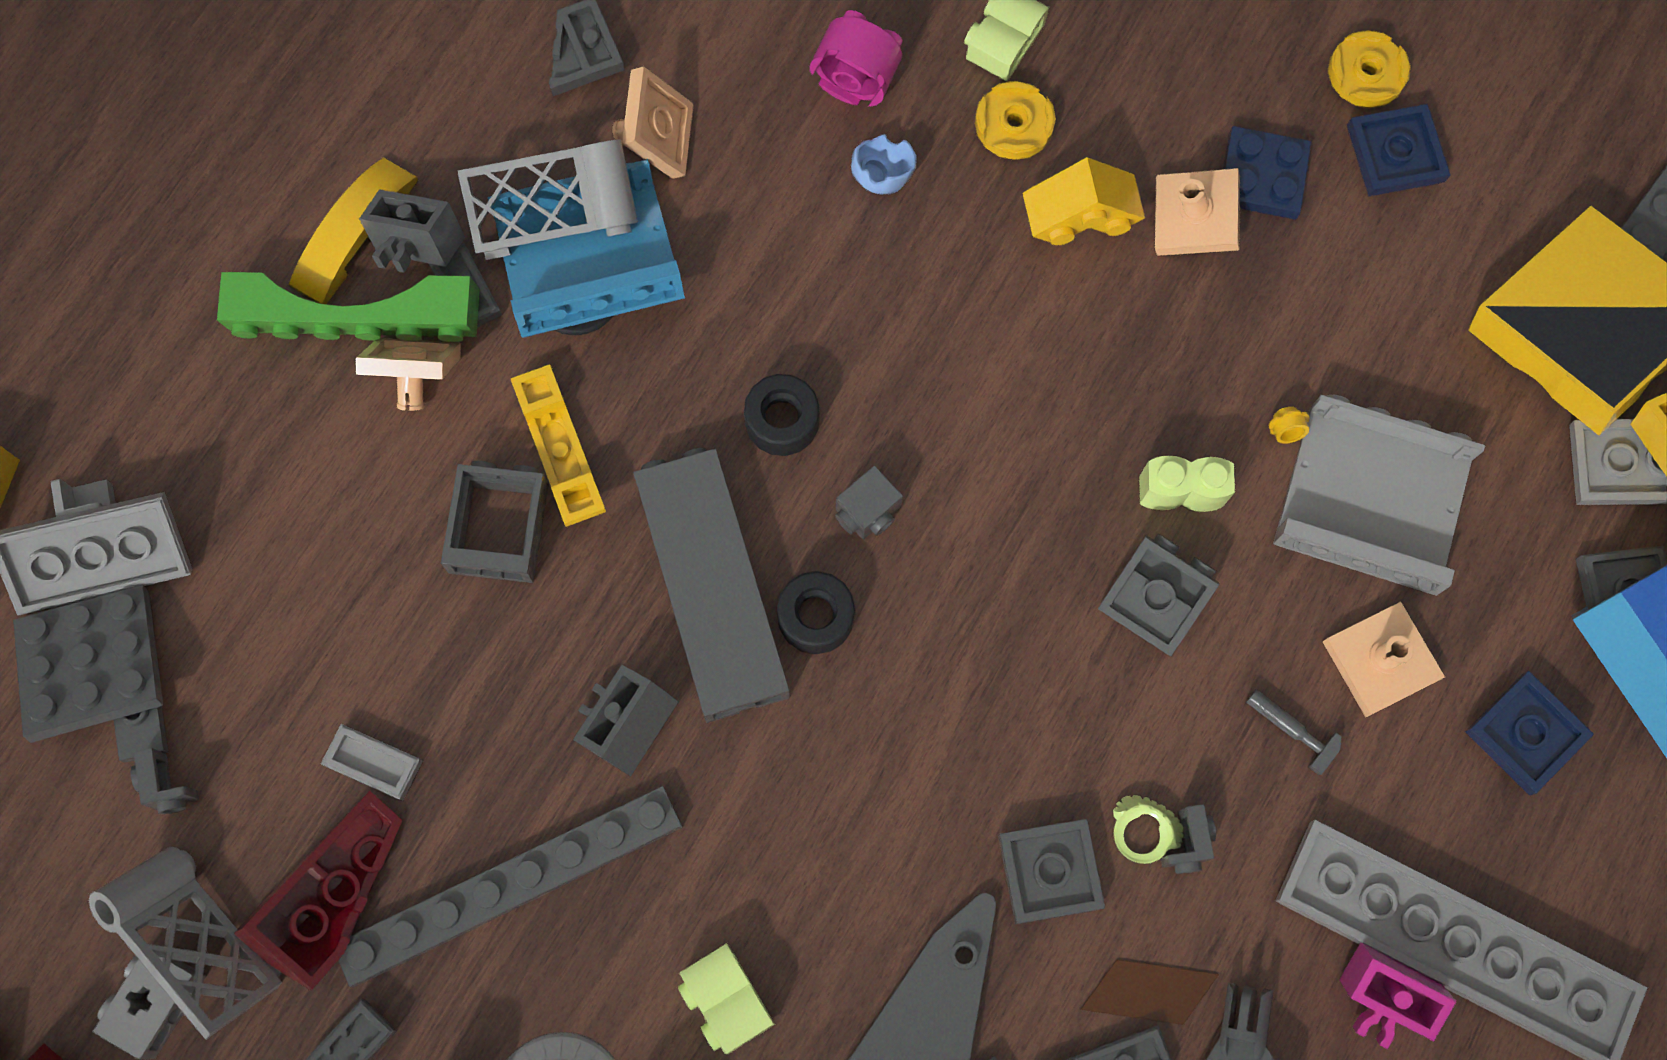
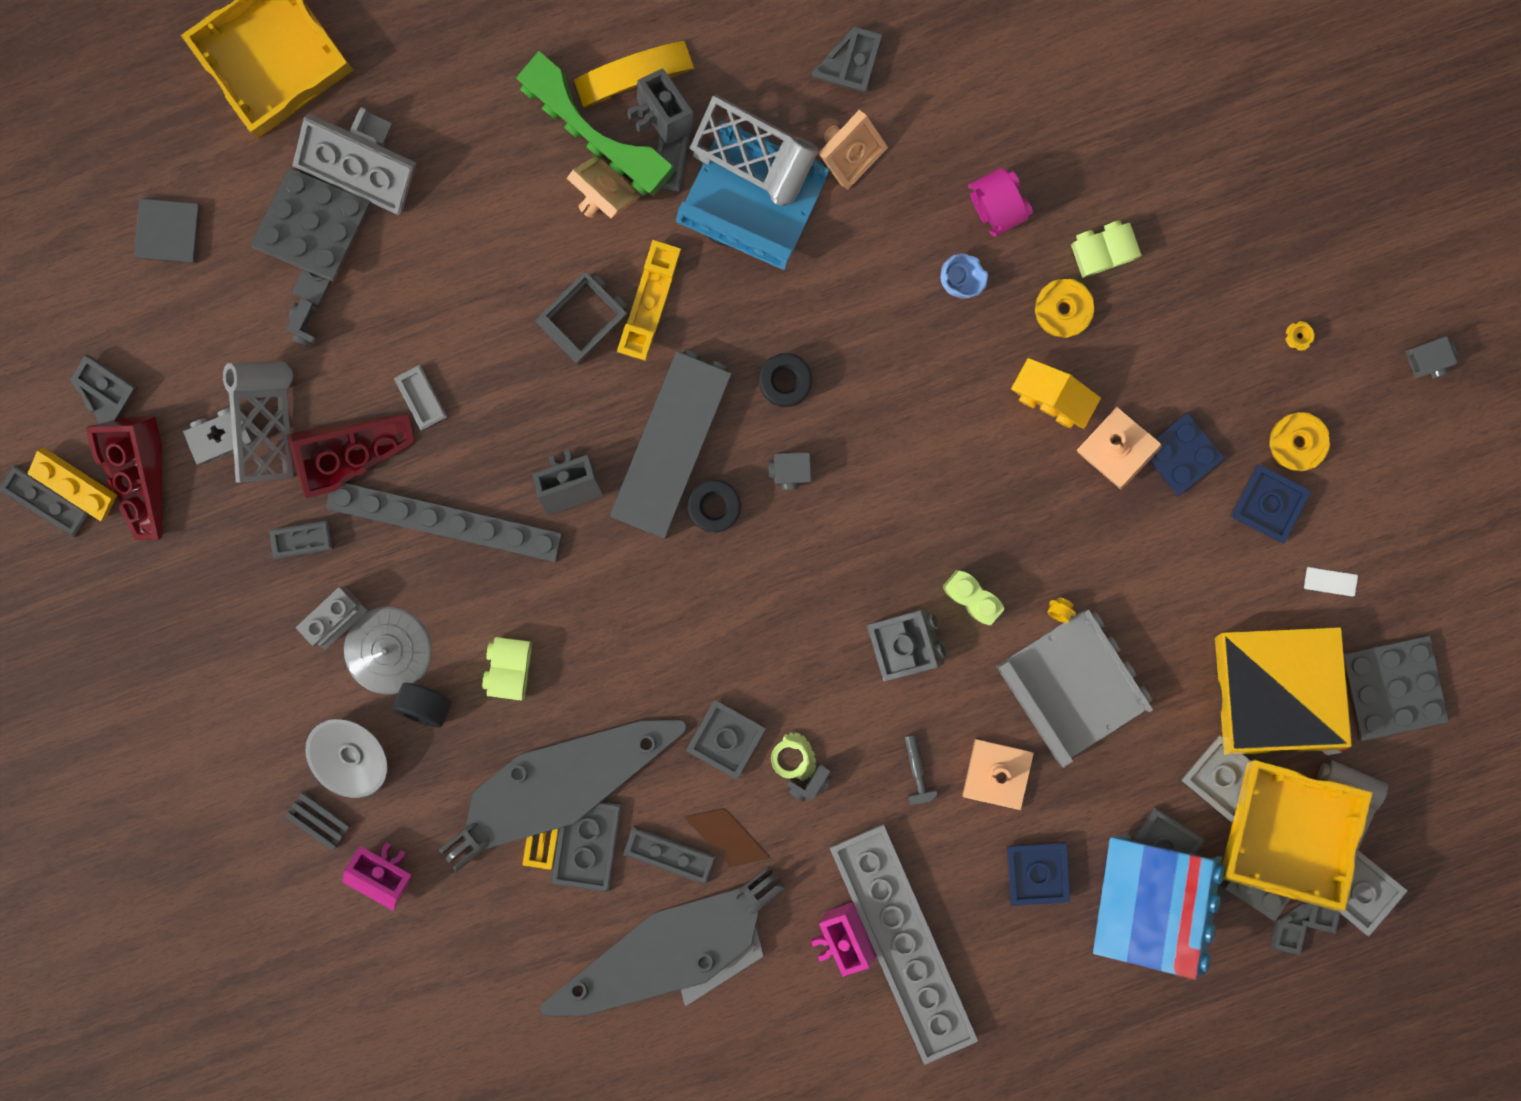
camera: 45 degrees right, 15 degrees up
none -> white sticker [1304,567,1358,597]

